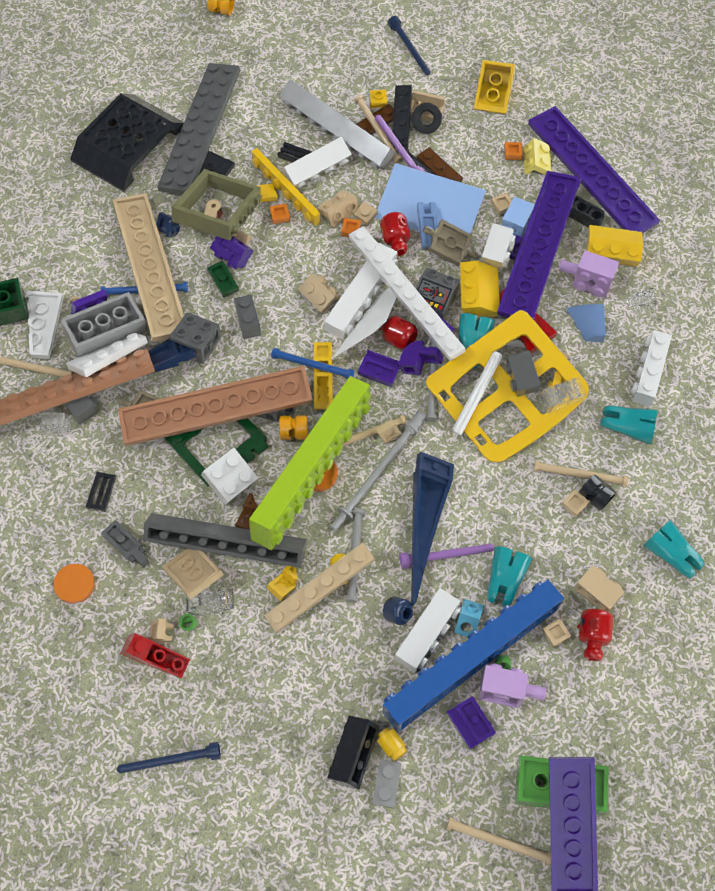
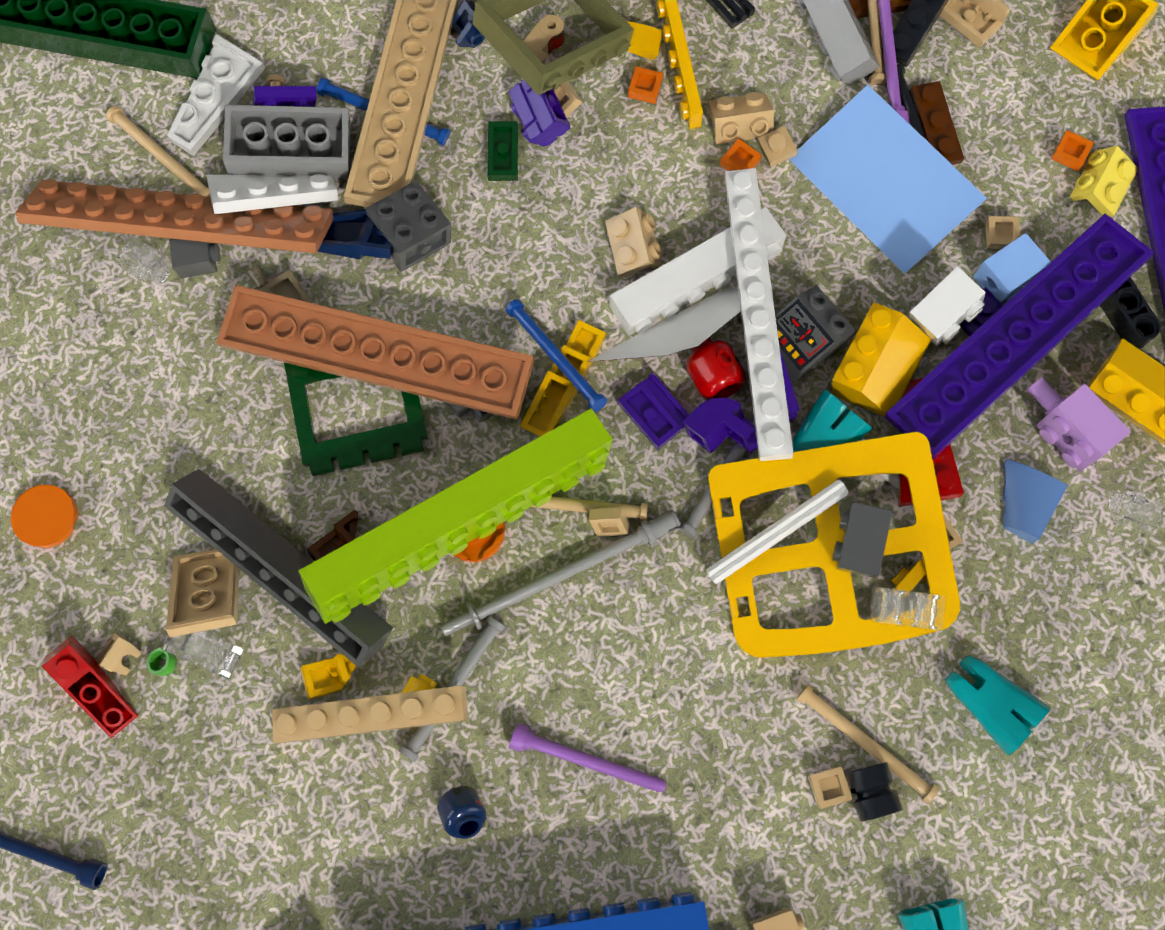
camera: 30 degrees right, 10 degrees up
black tile [85,472,116,512] -> none
dark grey hinge [101,520,149,568] -> none
white brick [201,448,258,505] -> none
dark grey brick [234,294,261,339] -> none
light orange wheel [280,415,308,440] -> none
white brick [281,137,352,189] -> none
red piece [380,212,410,256] -> none
white brick [394,588,461,673] -> none
dark blue plate [411,452,454,606] -> none
black tyre [412,103,442,134] -> none
medium blue plate [417,202,438,249] -> none
dark tan plate [422,219,478,267] -> none
medium azure bracket [454,599,484,637] -> none
teal piece [487,546,532,607] -> none
white brick [631,330,672,407] -> none

